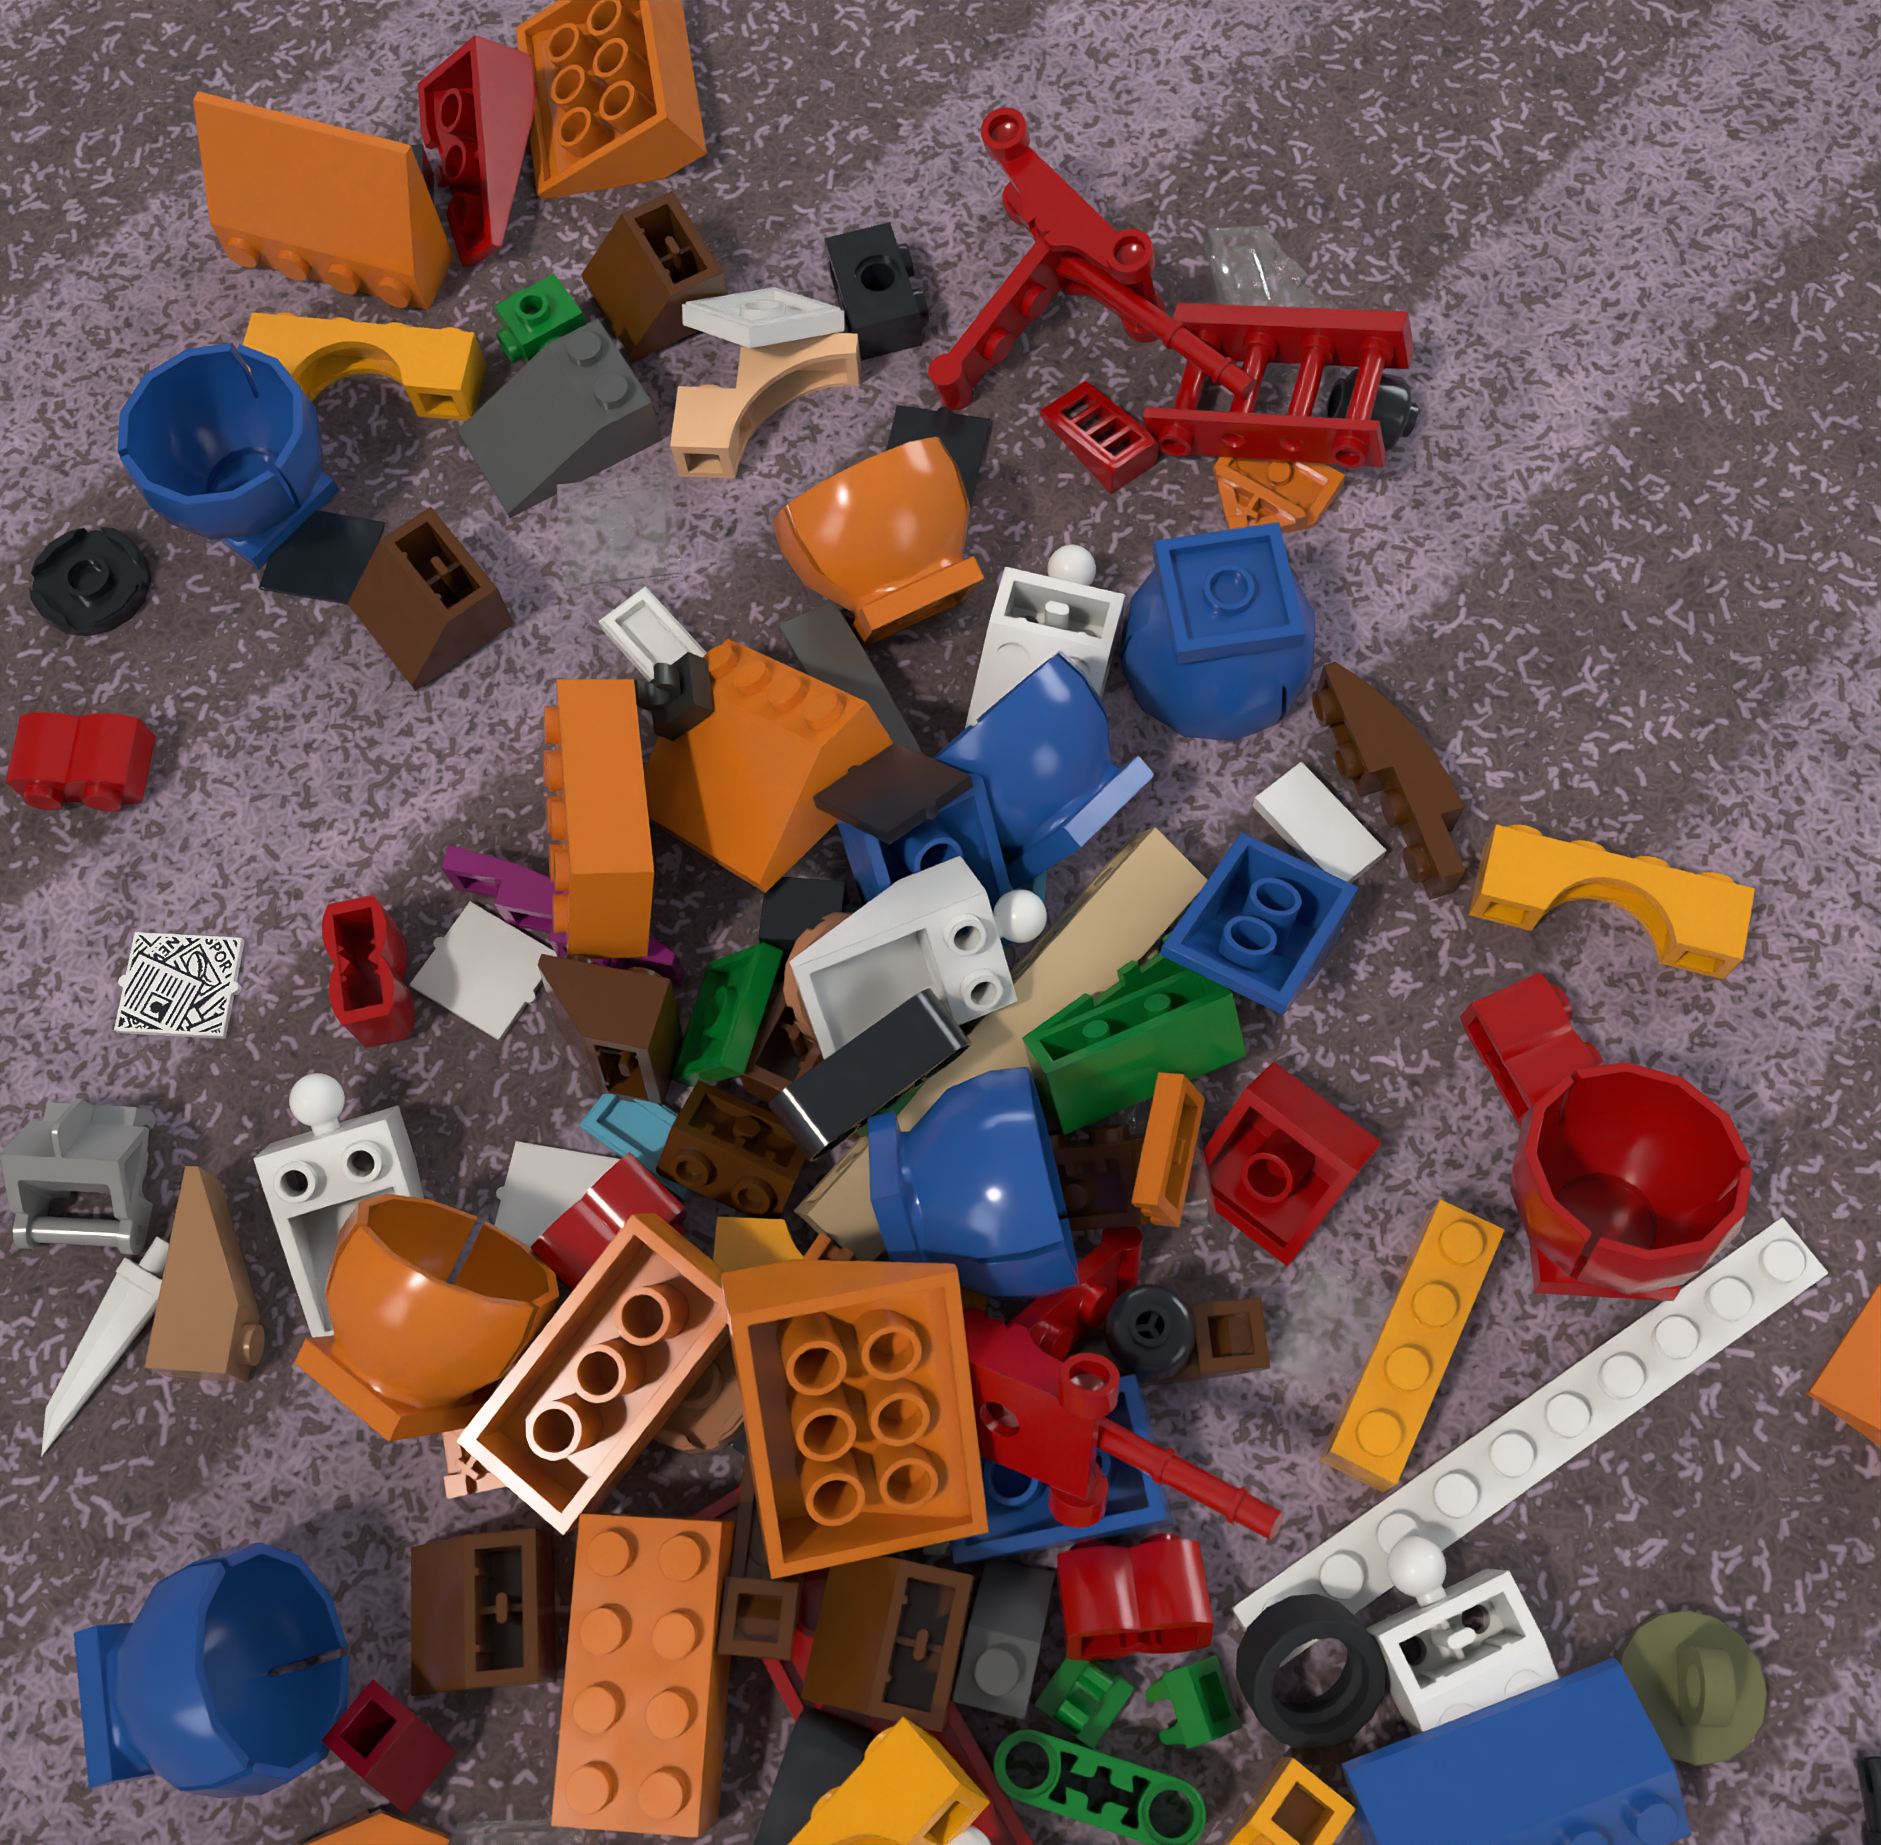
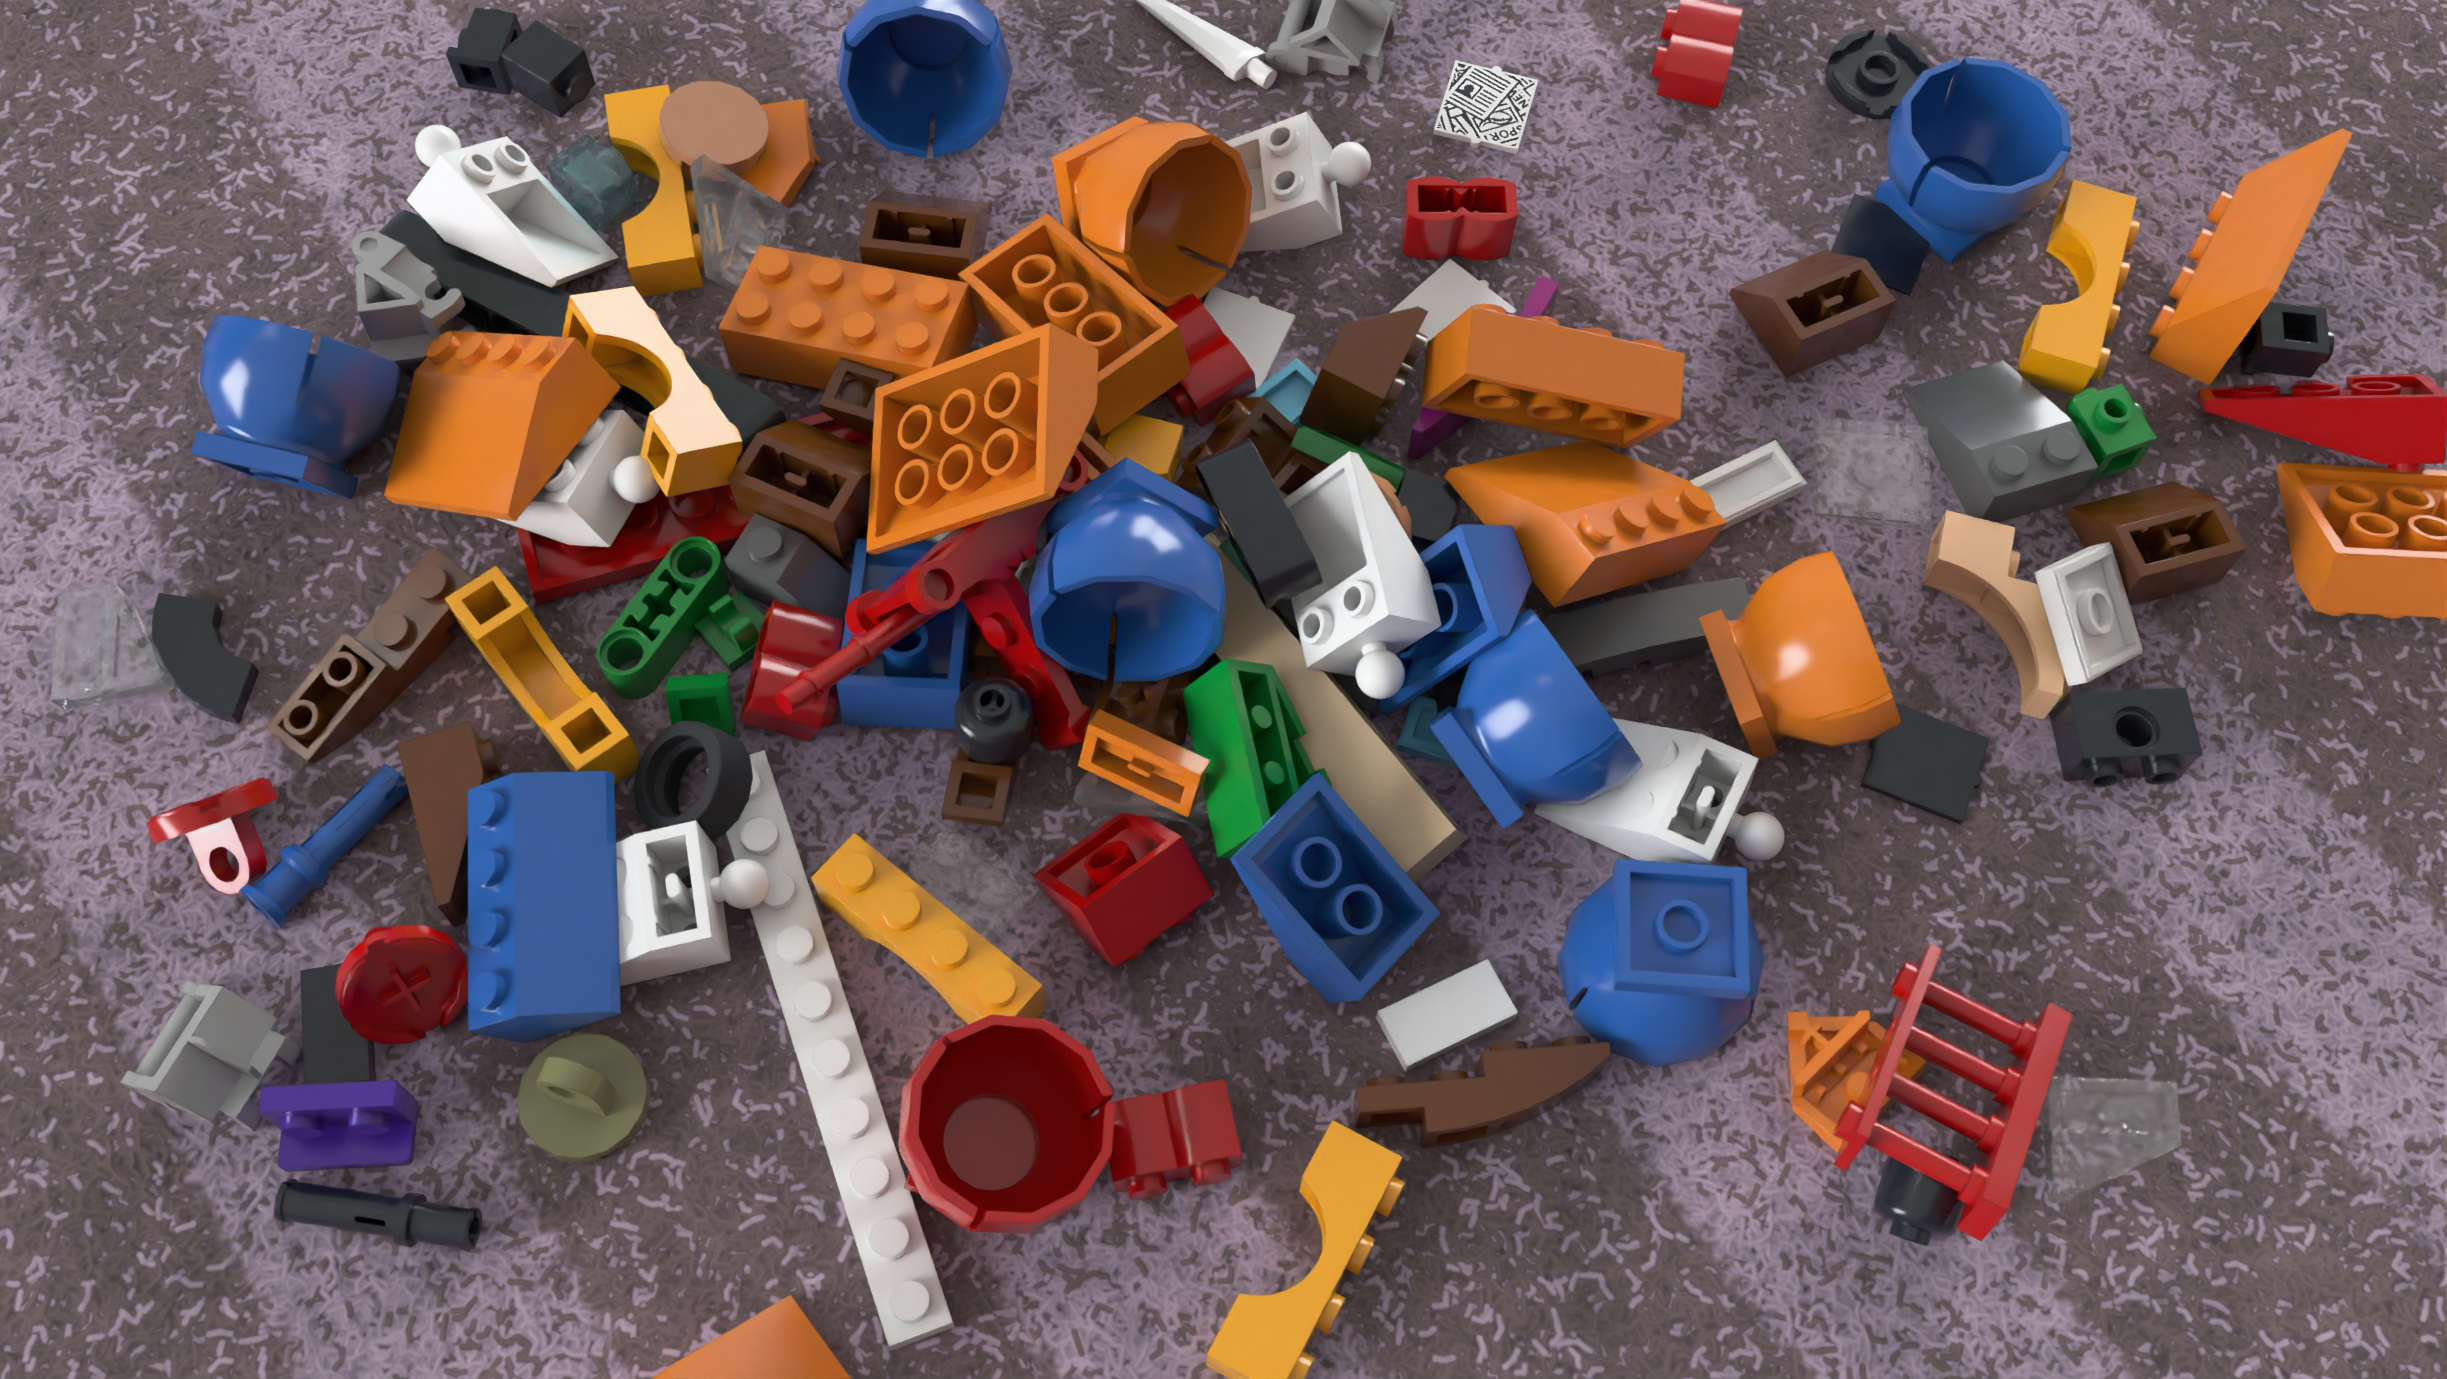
camera: 95 degrees right, 5 degrees down
medium nougat slope [144,1166,265,1383] -> none
dark red brick [321,1679,457,1815] -> none
pearl dark grey tile [634,652,714,741] -> none
black piece [813,742,974,844] -> none
red piece [928,107,1256,410] -> none
red slope [1040,380,1159,495] -> none

